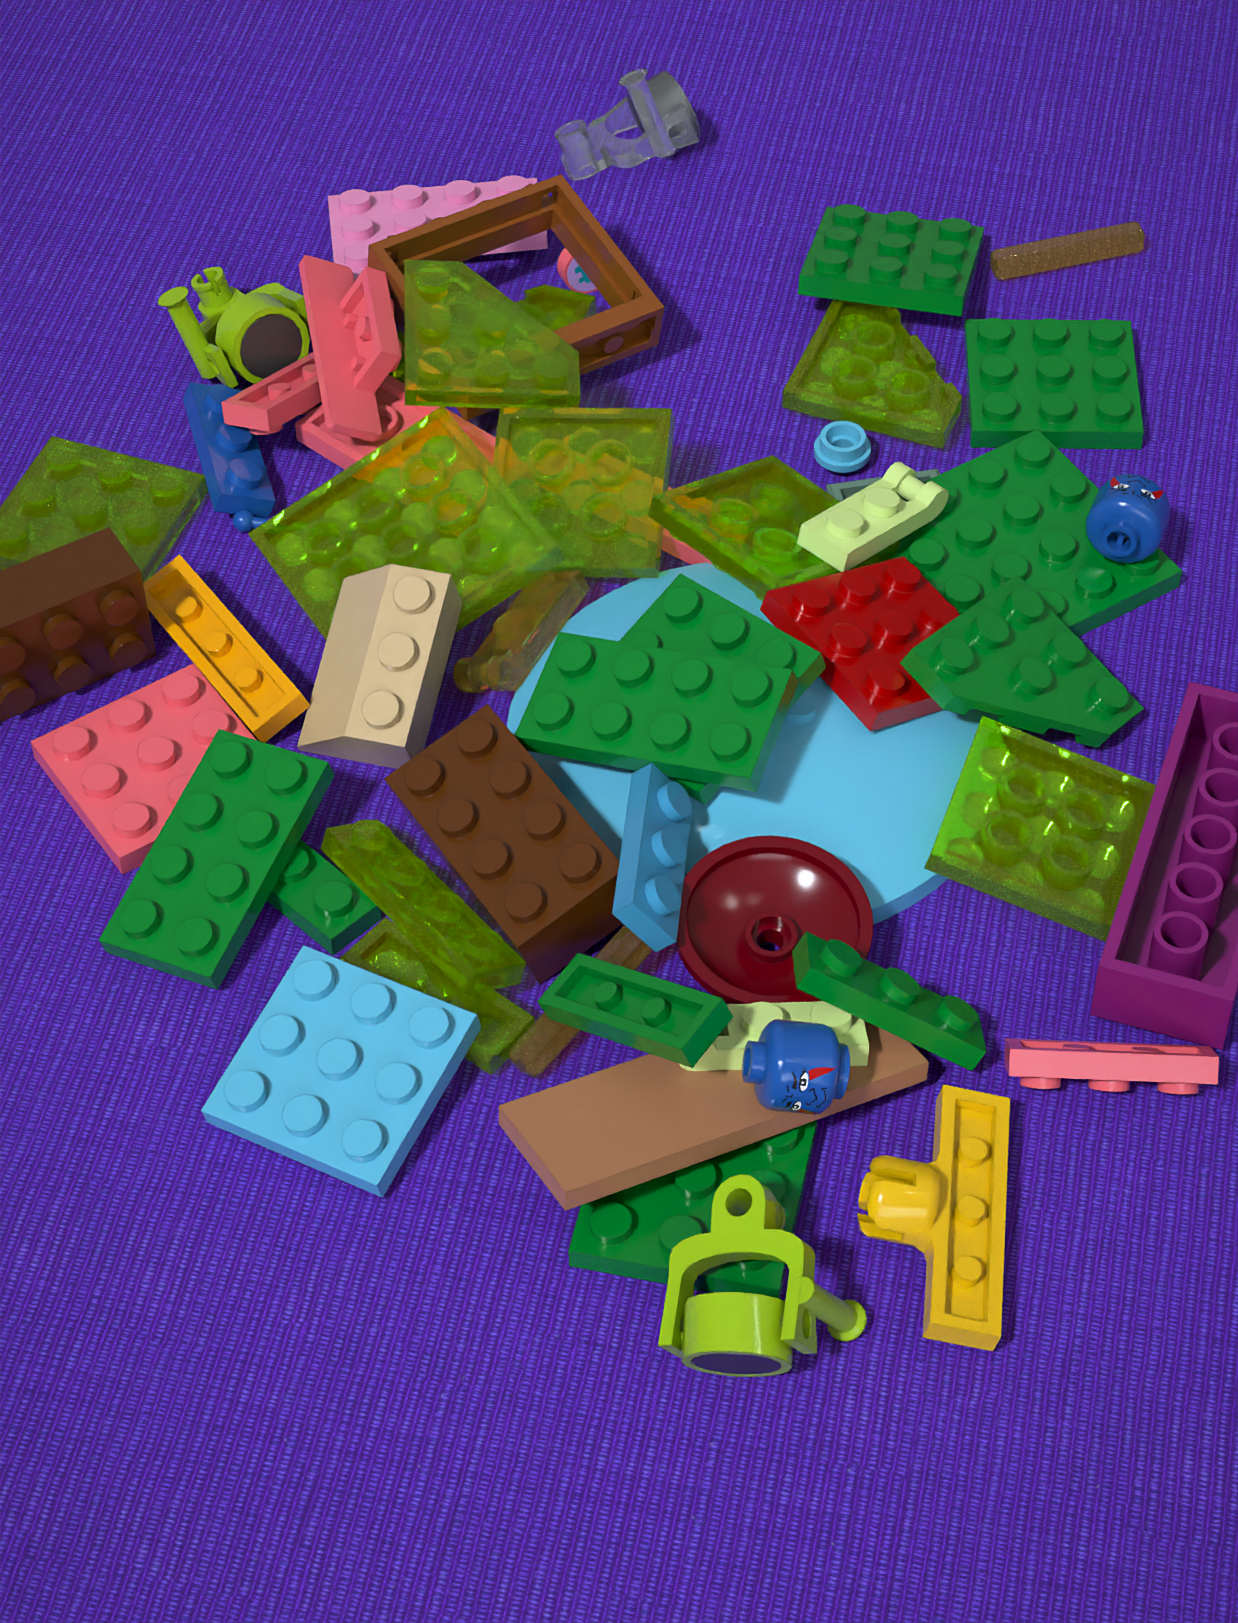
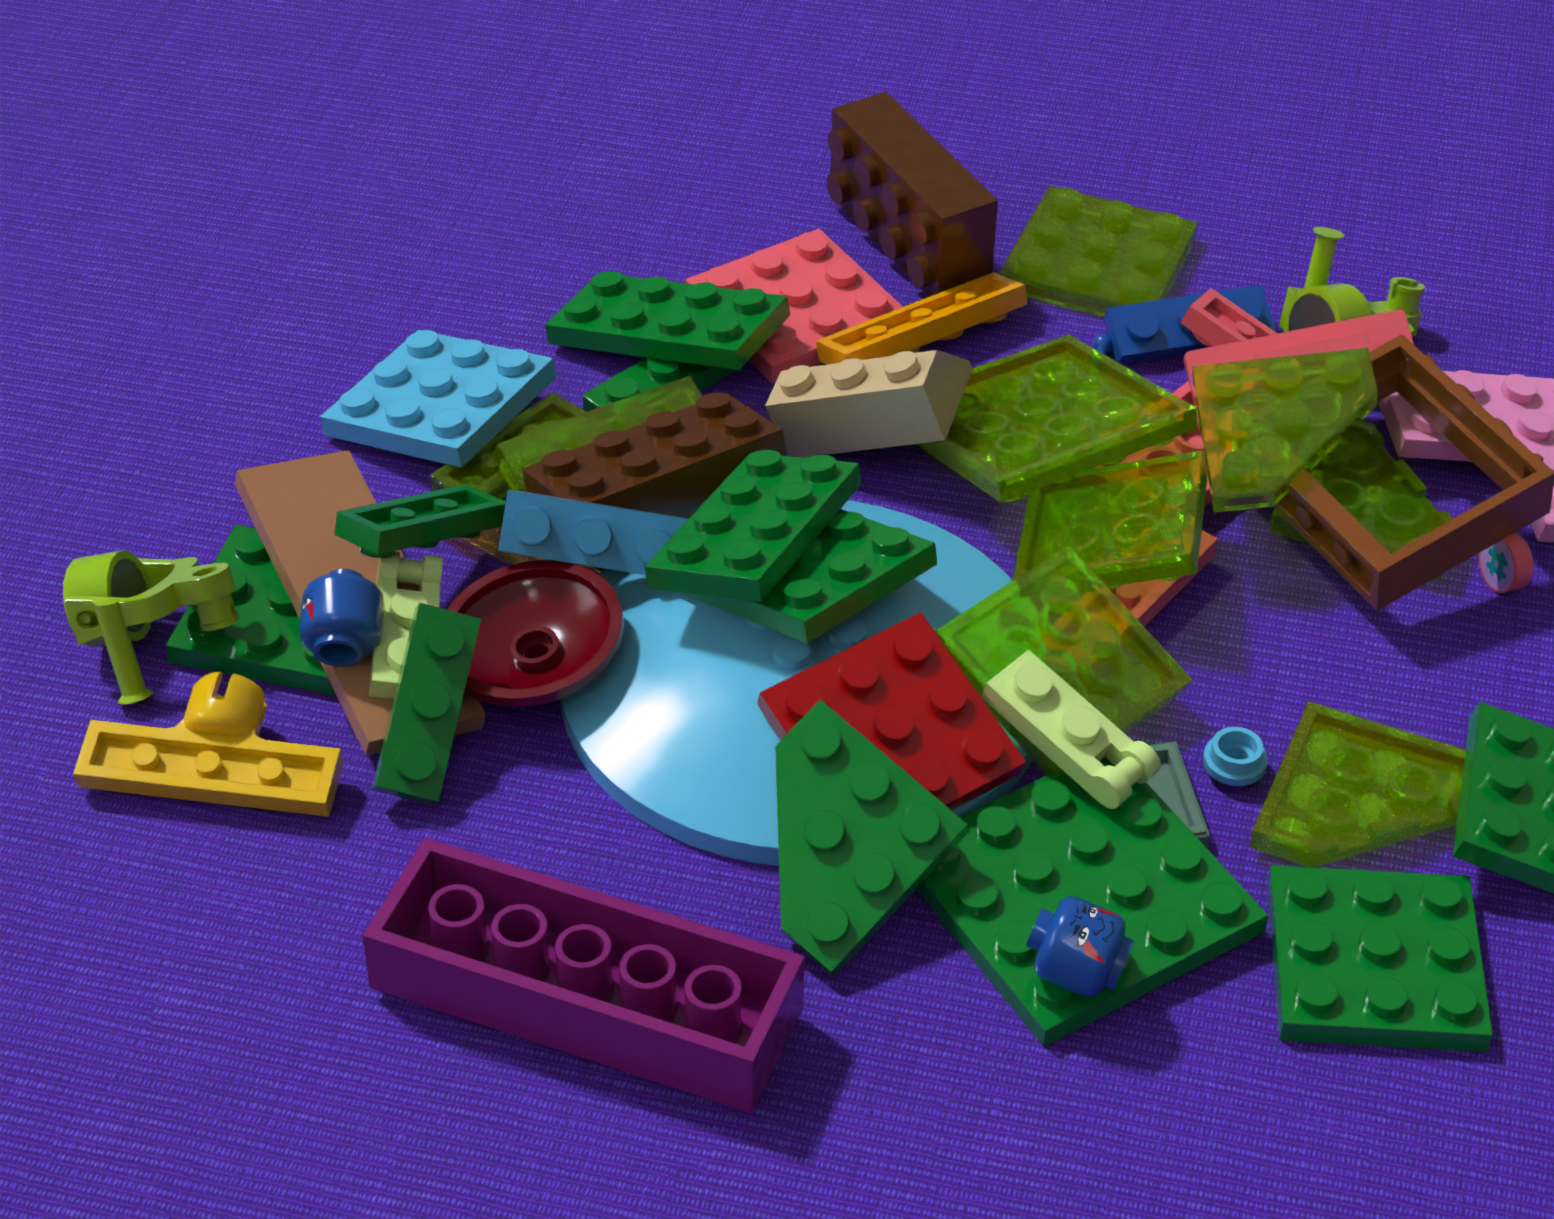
camera: 90 degrees right, 5 degrees down
clear yellow plate [453,570,590,693] -> none
clear neon green plate [924,716,1156,942] -> none
coral plate [1004,1038,1219,1094] -> none

